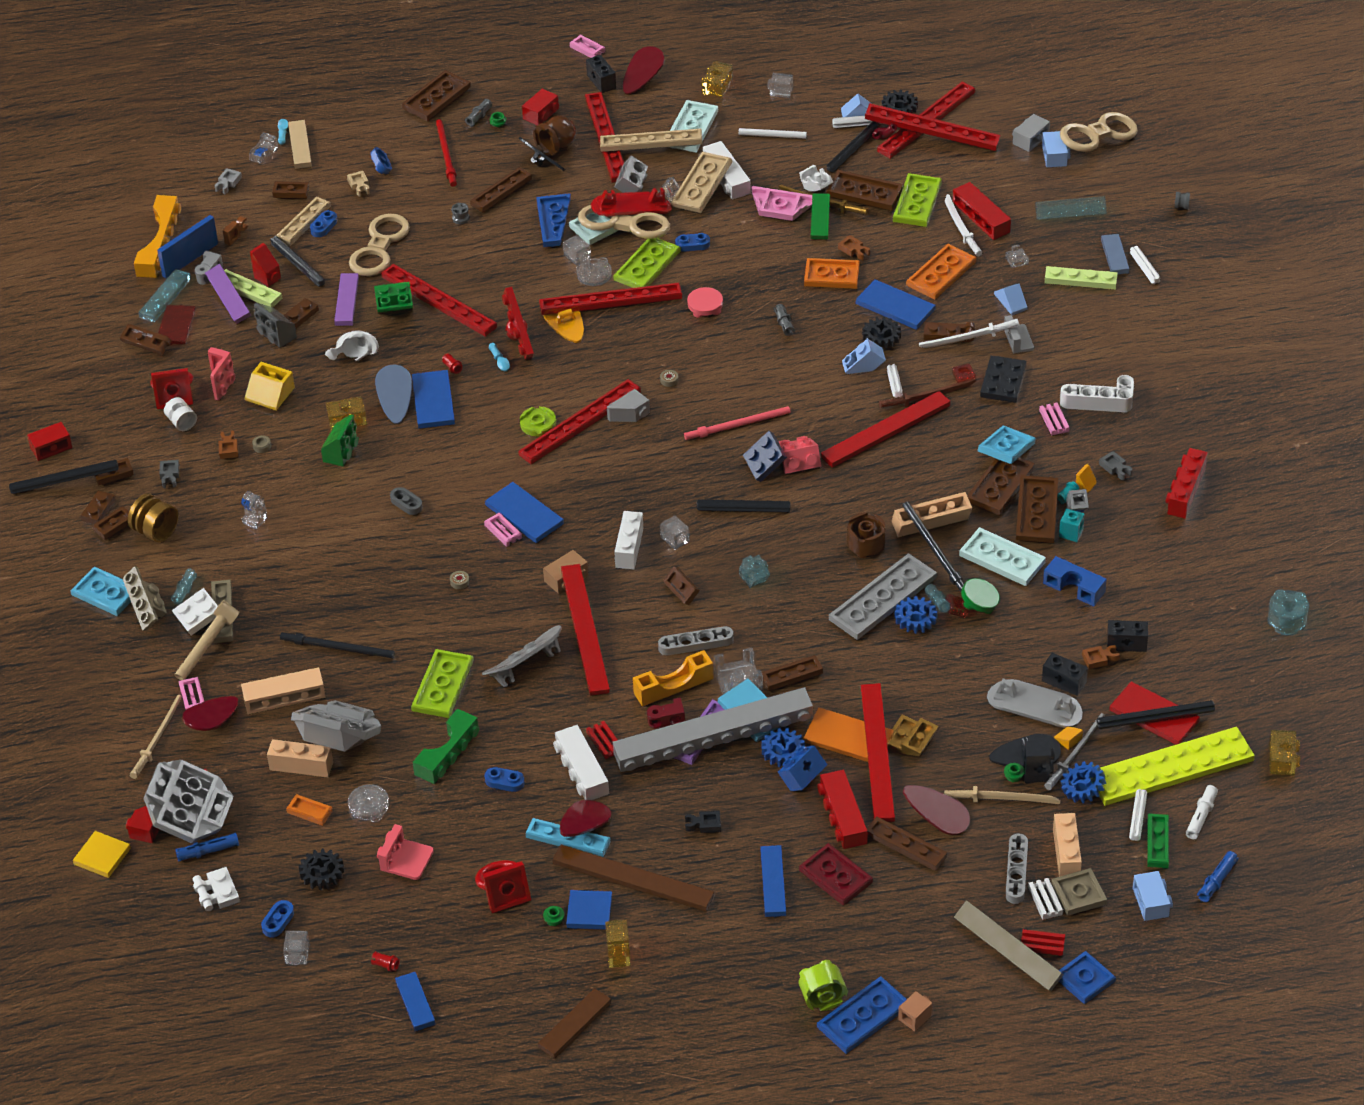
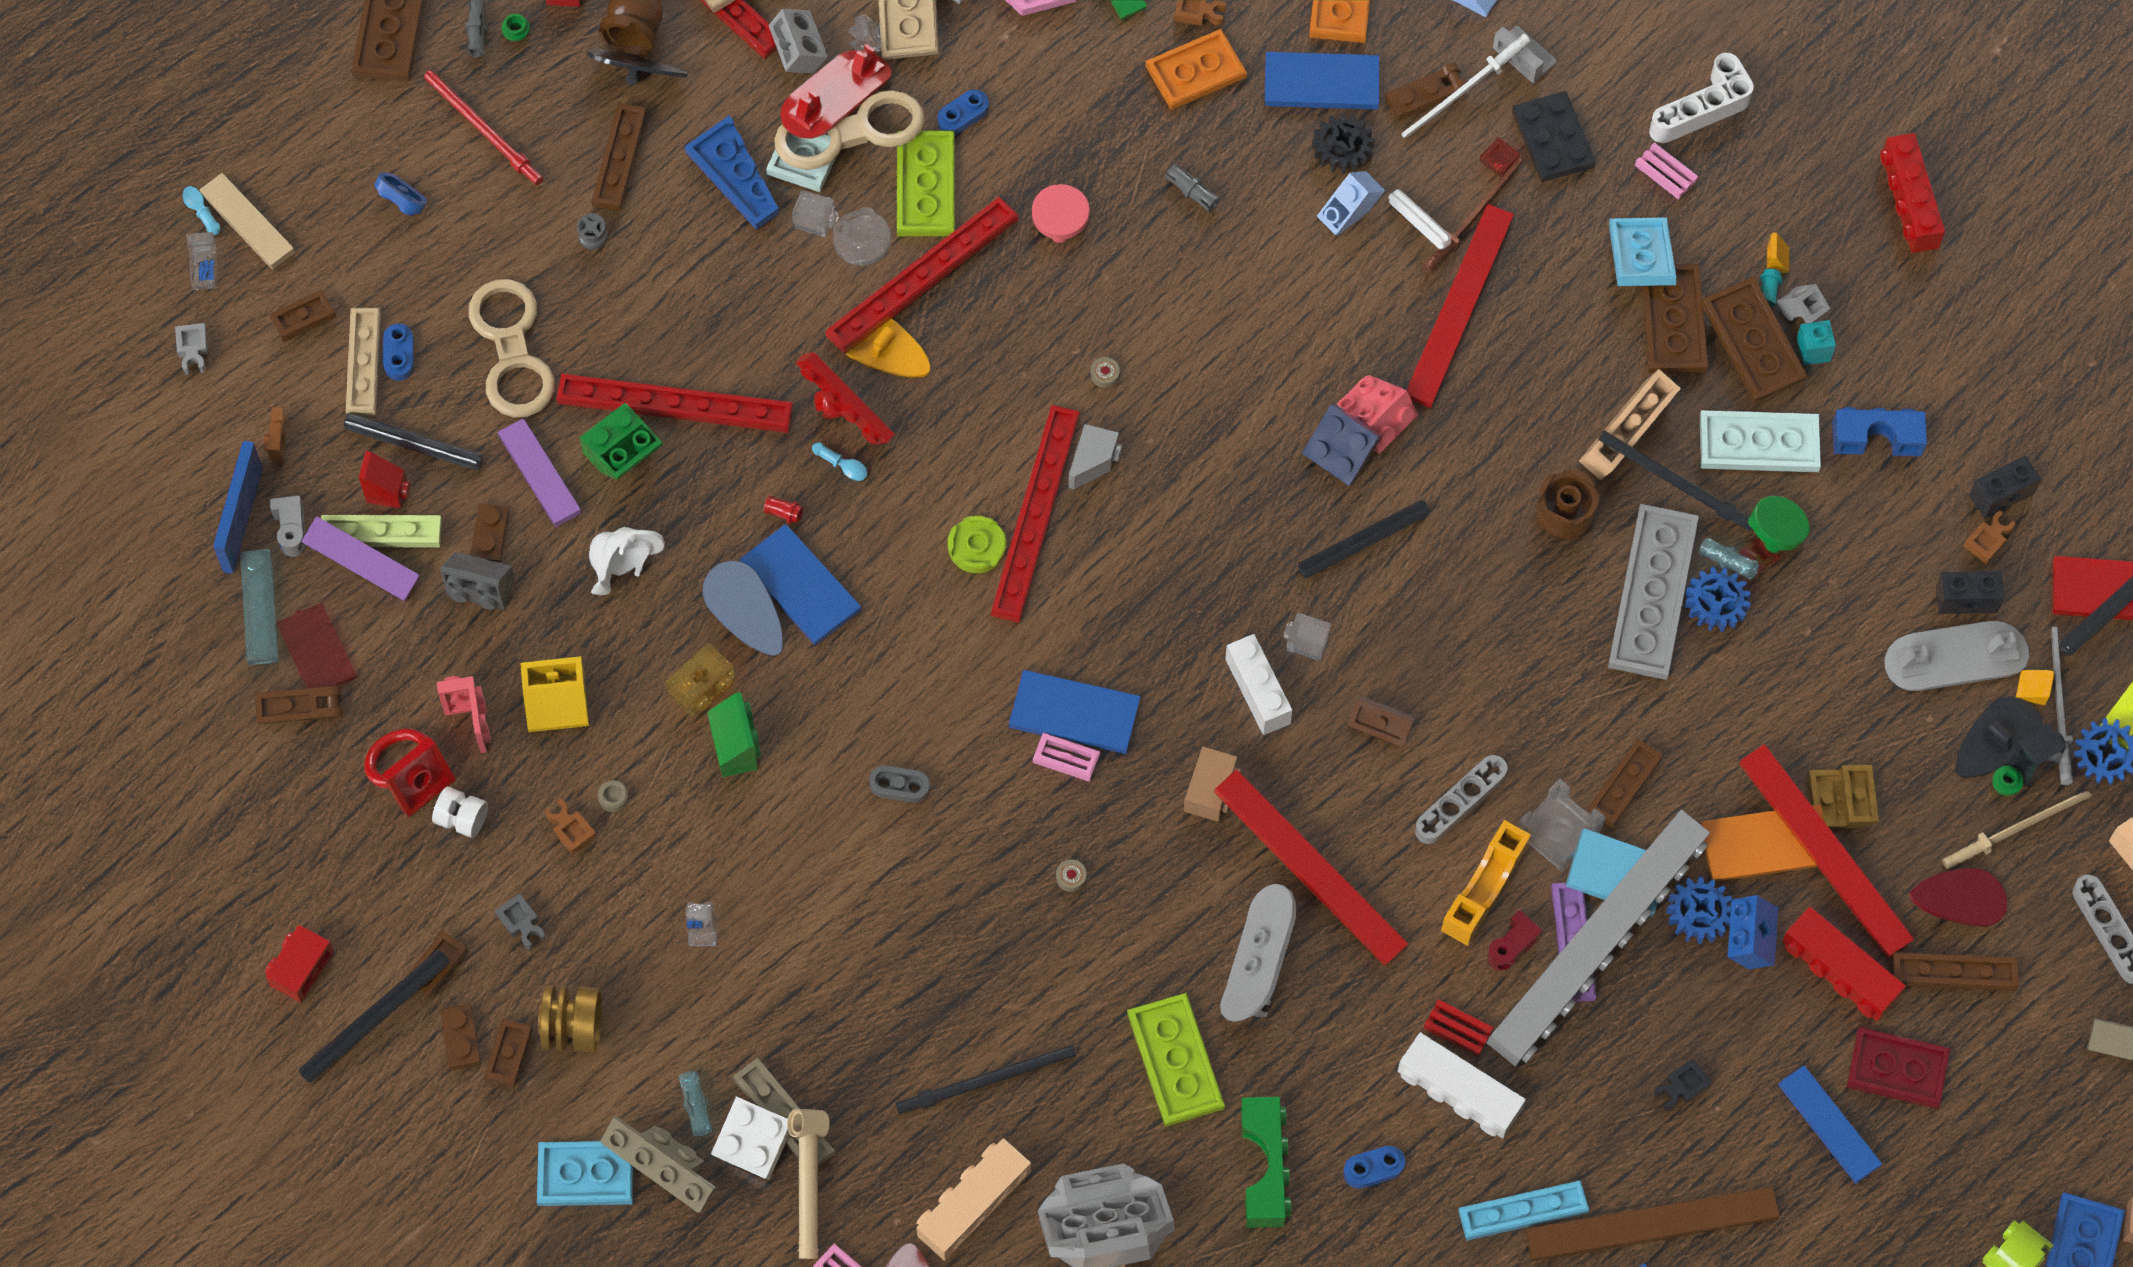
camera: 35 degrees left, 20 degrees up
light orange arch [134,195,181,278] -> none
tan plate [347,171,370,197] -> none
dark red shield [559,800,611,837] -> none
coral bar [684,406,790,440] -> none
clear light blue brick [739,555,770,588] -> none
dark grey plate [1099,451,1132,480] -> none

